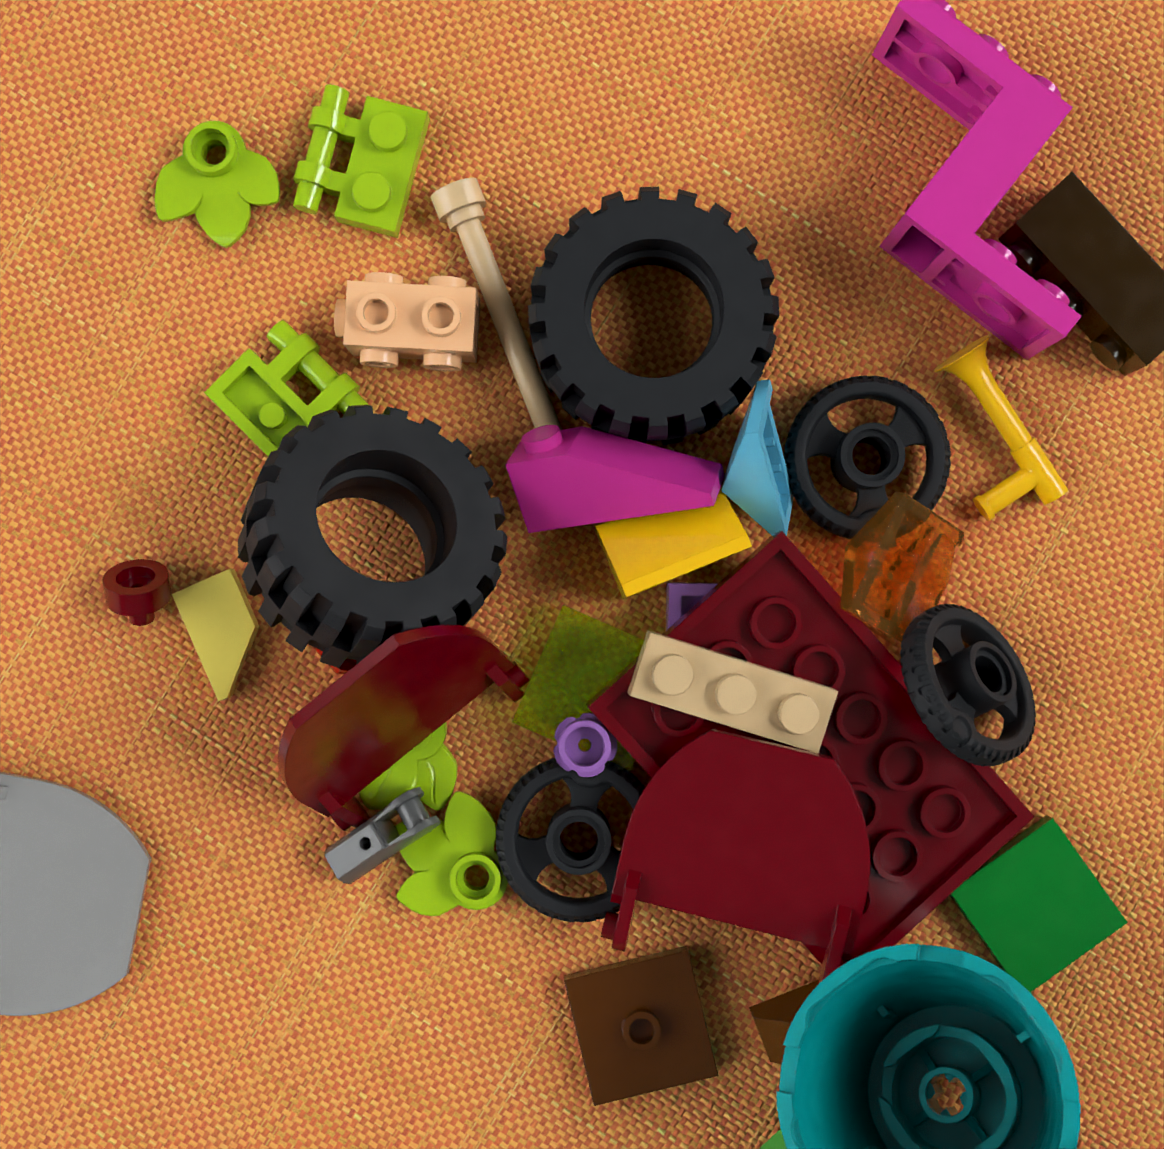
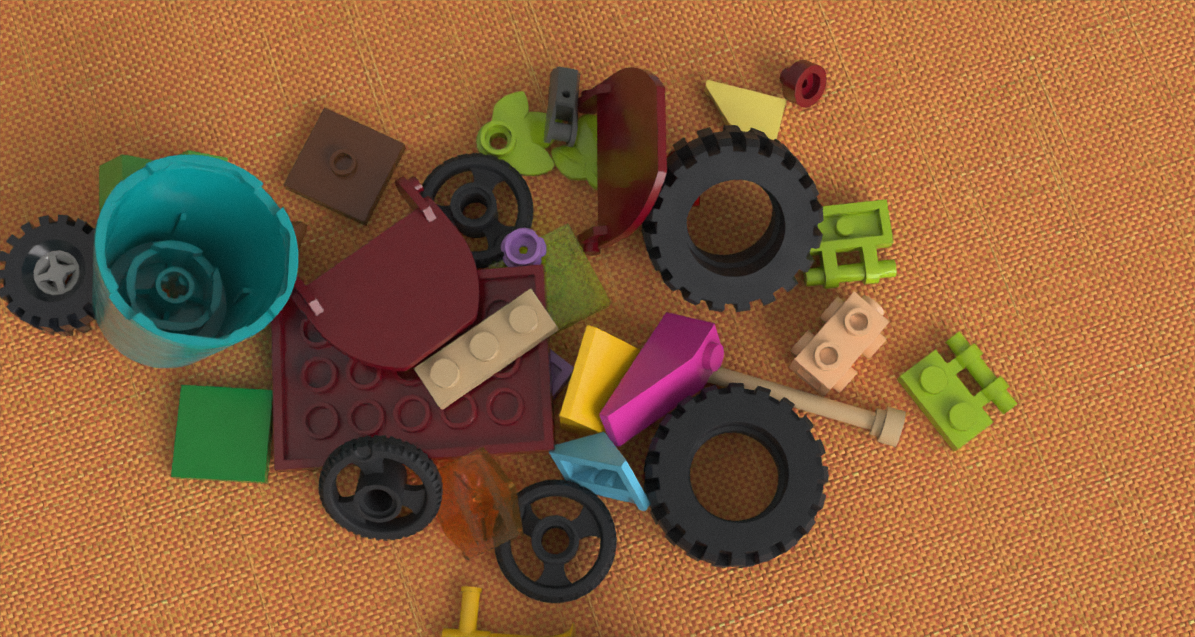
camera: 125 degrees right, 10 degrees down
lime plate [155,121,280,248] -> none

